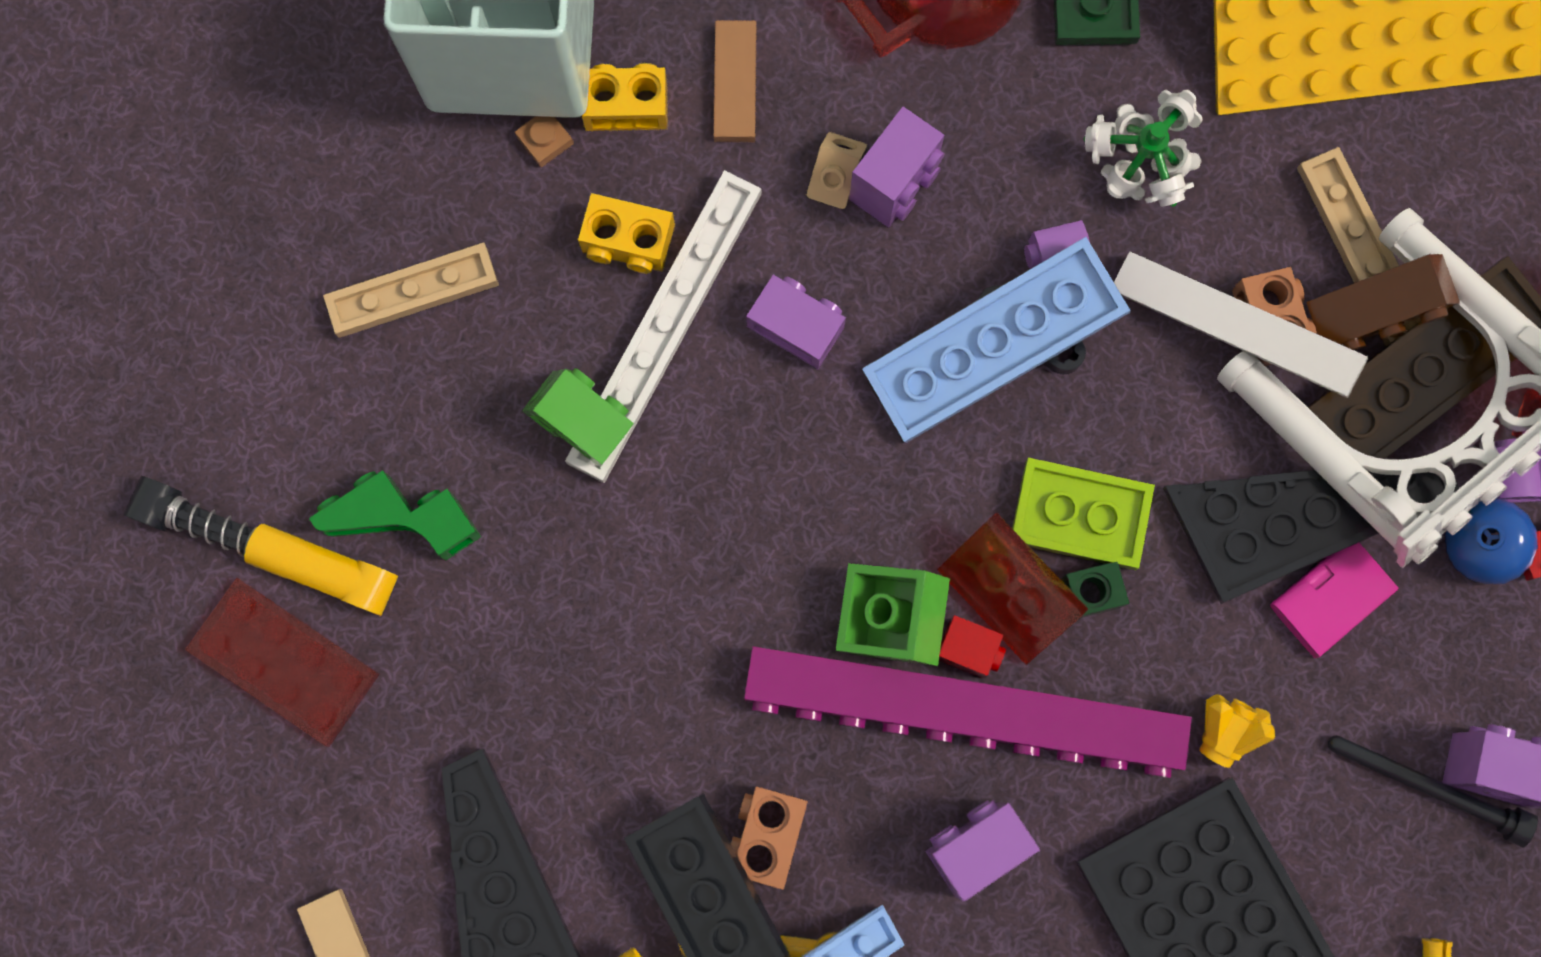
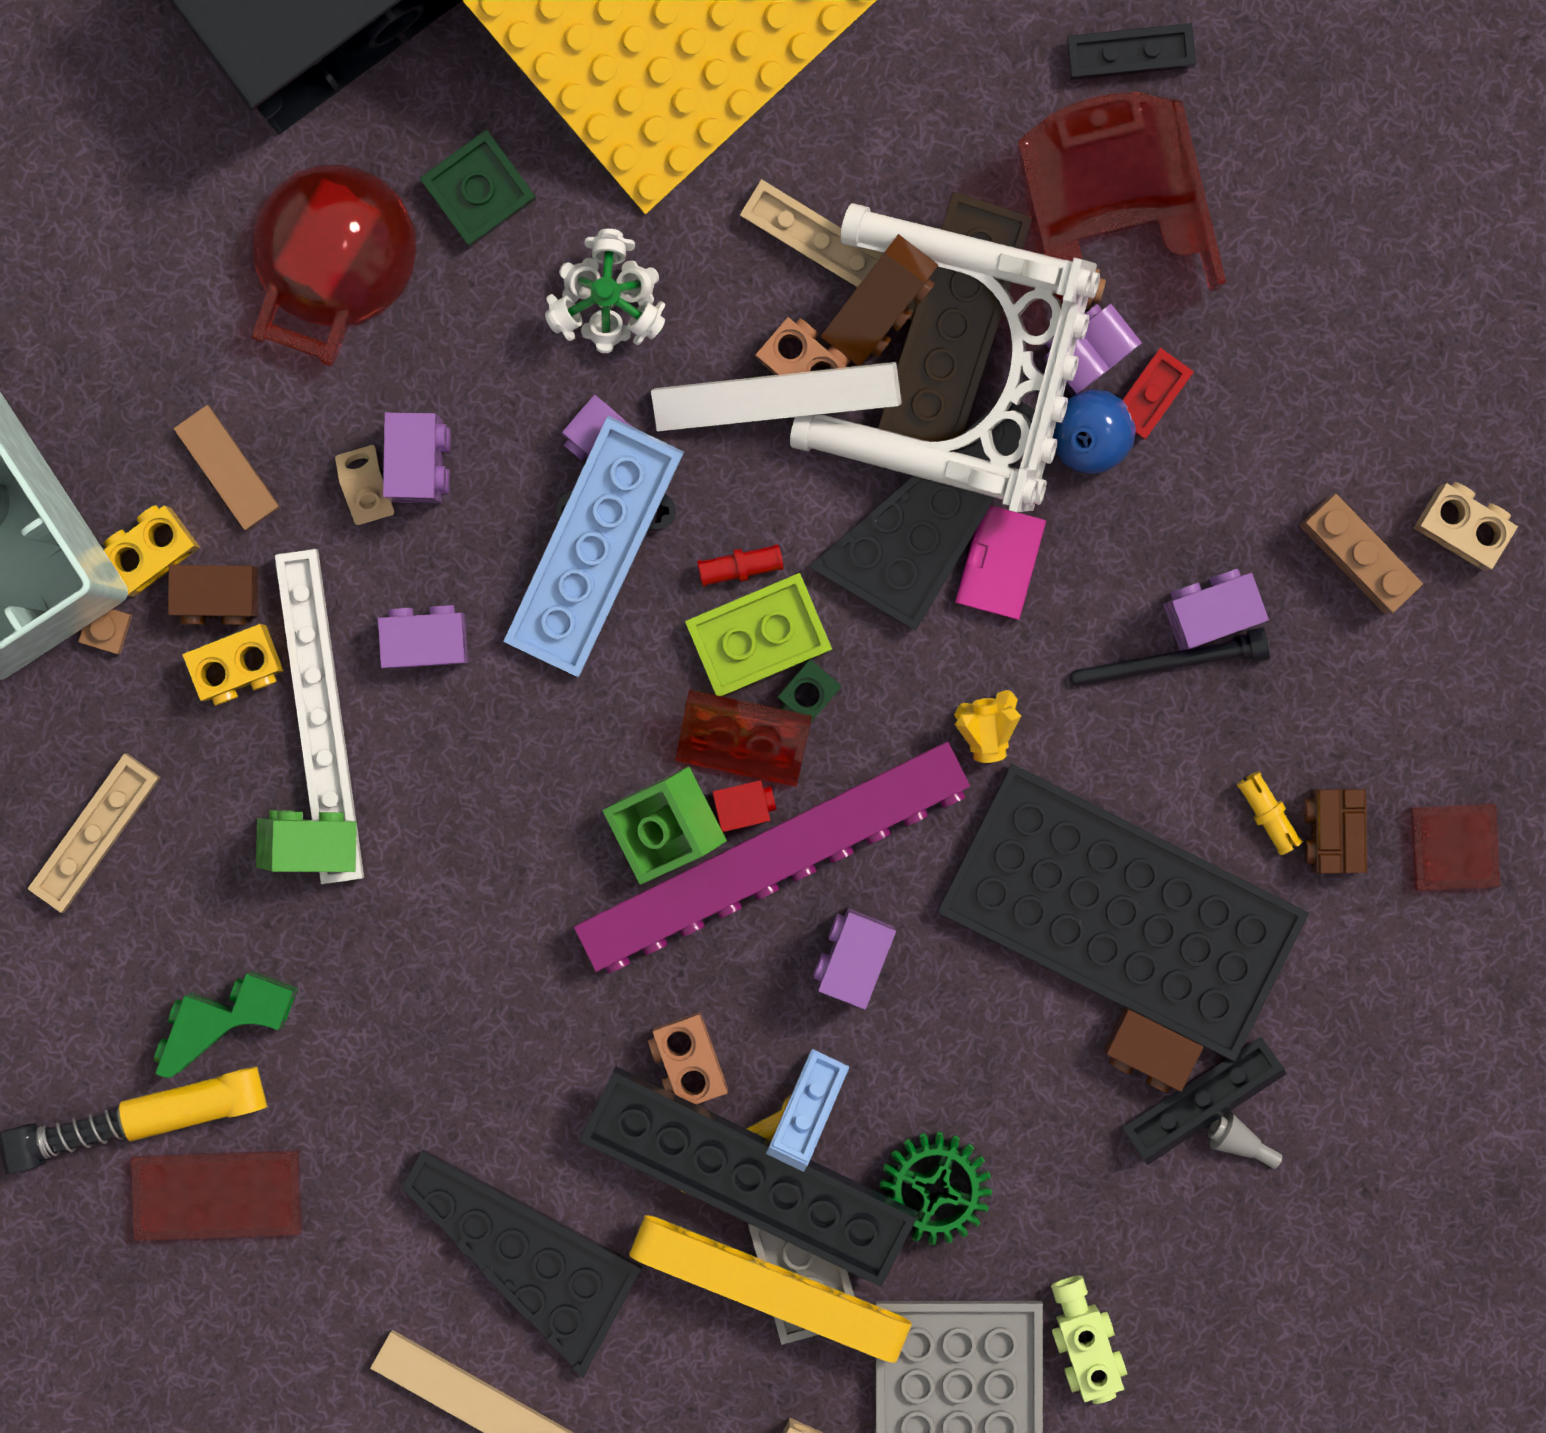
camera: 35 degrees left, 10 degrees up
none -> reddish brown brick [168,565,258,625]
none -> red pin [697,544,784,587]

